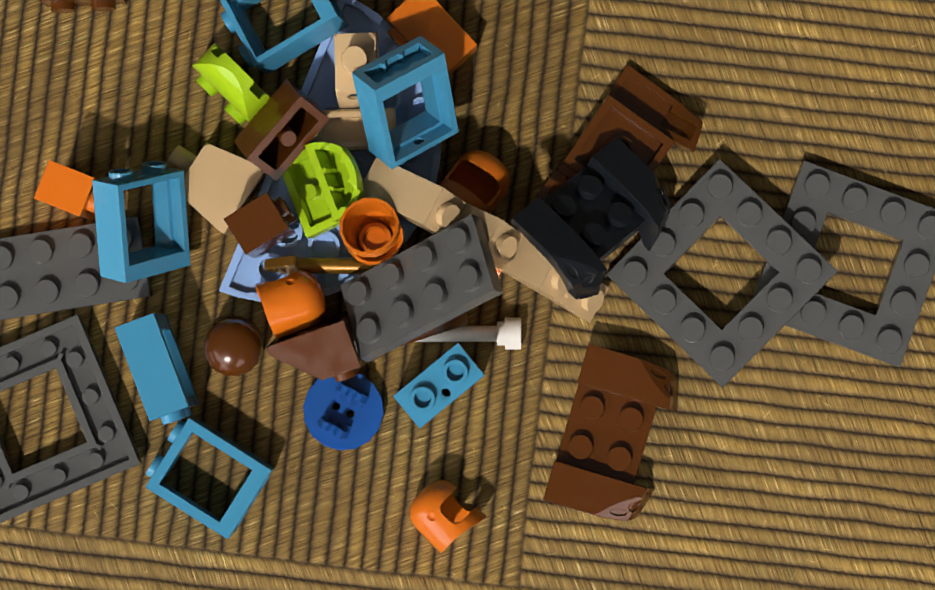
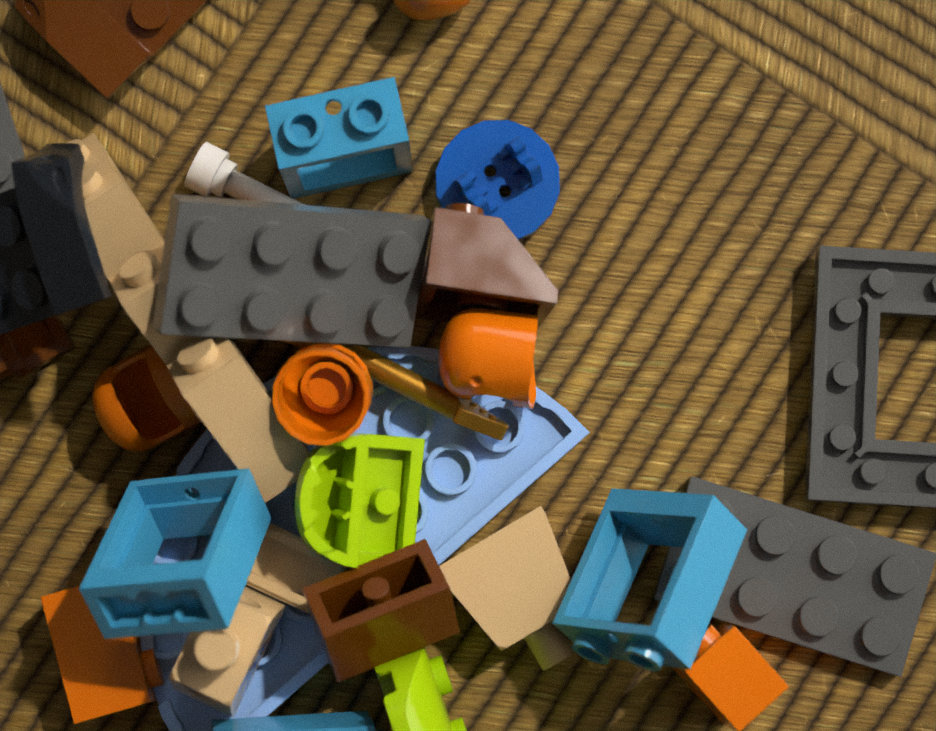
camera: 155 degrees left, 5 degrees down
dark azure window [115,313,200,425] -> none
dark azure window [145,416,275,539] -> none
reddish brown helmet [204,316,263,376] -> none
reddish brown brick [224,192,297,258] -> none

